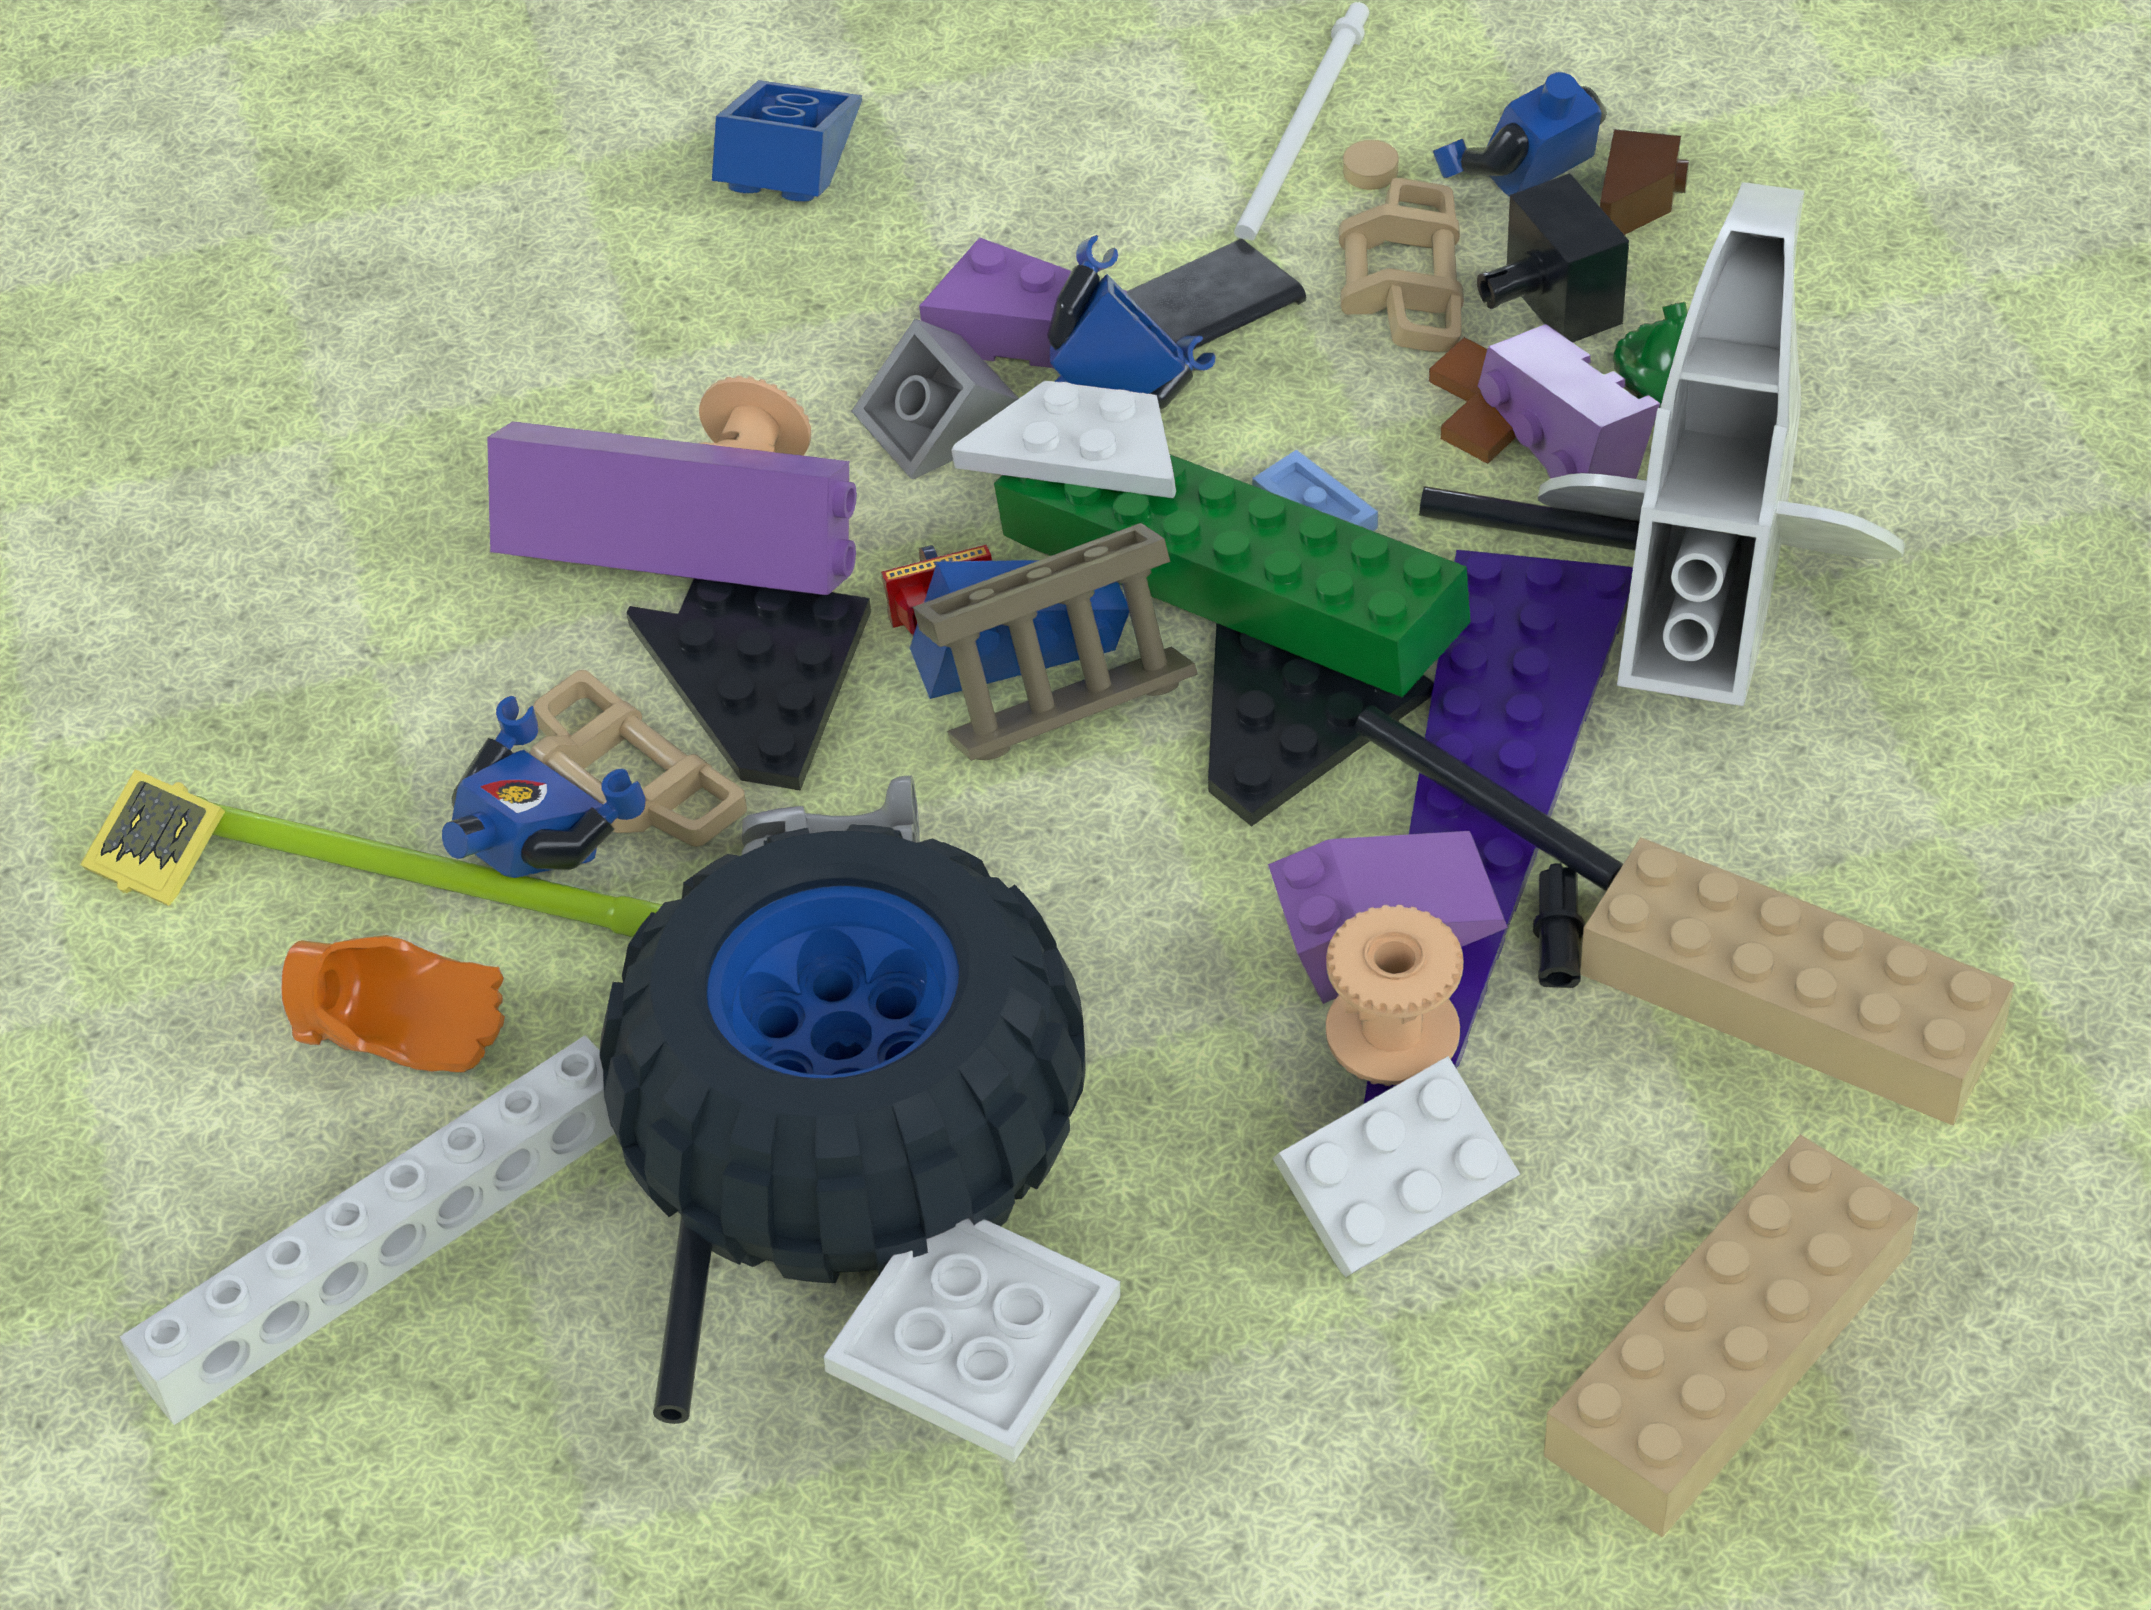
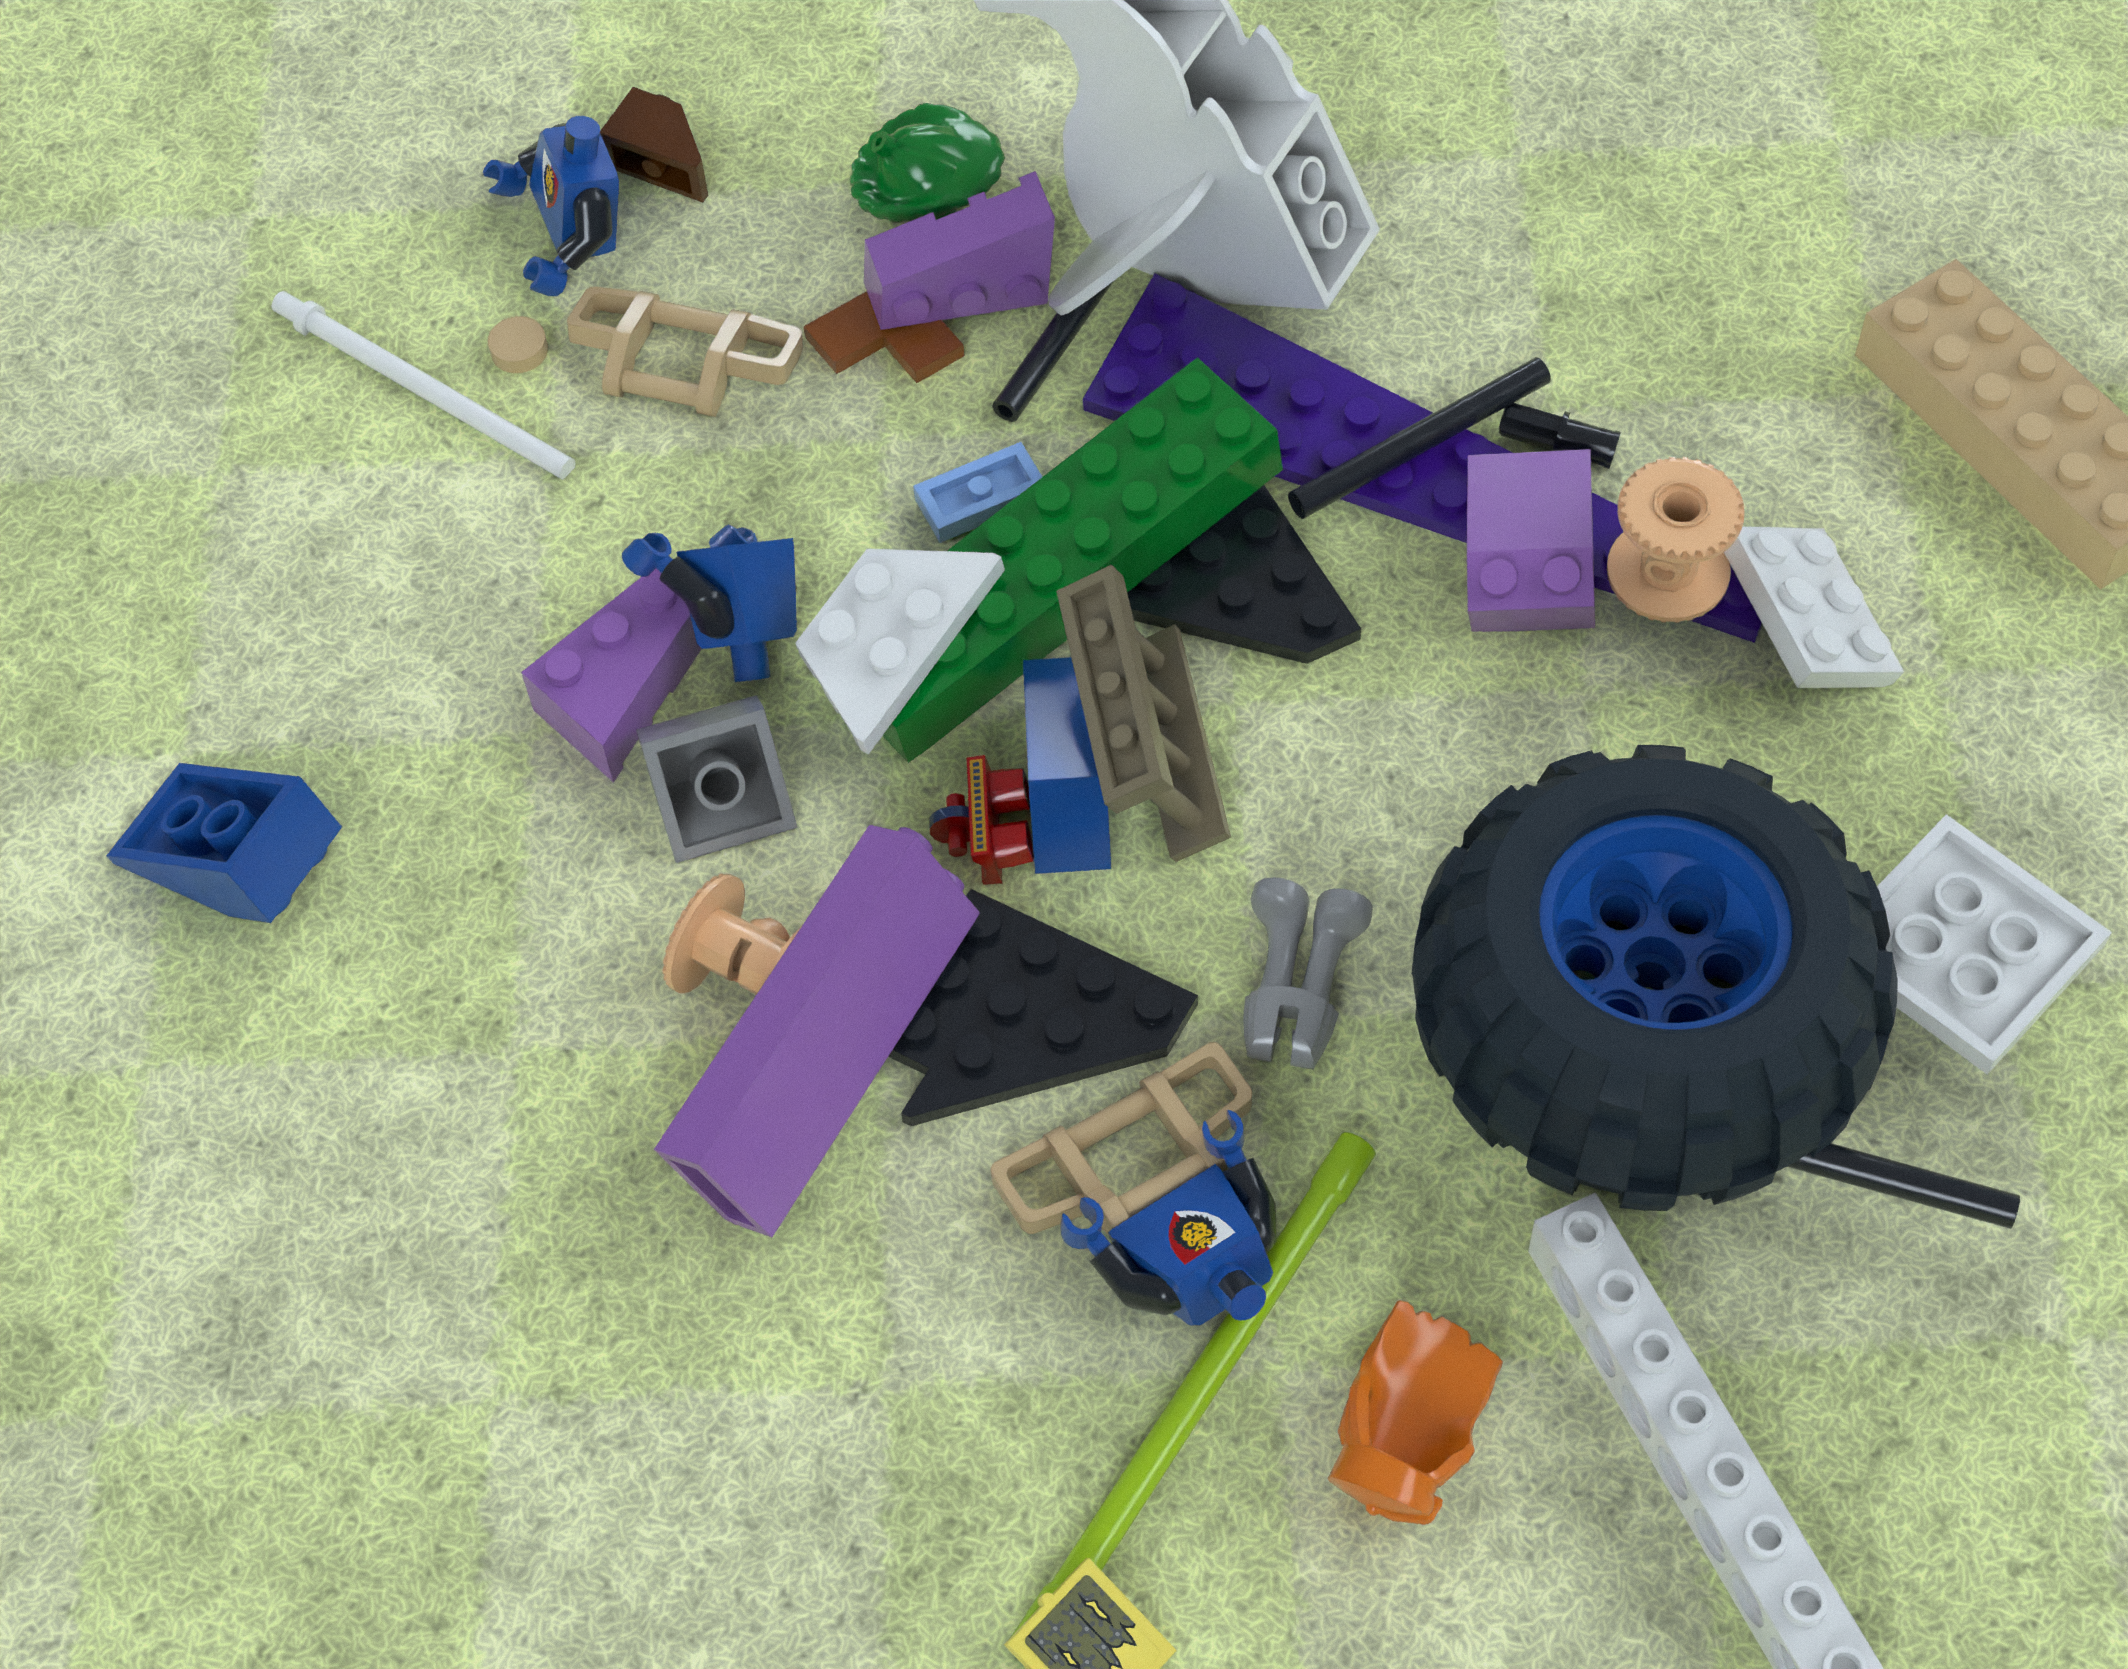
camera: 75 degrees left, 10 degrees up
black piece [1127,238,1306,349] -> none
black brick [1477,173,1629,342] -> none
tan brick [1580,837,2015,1126] -> none

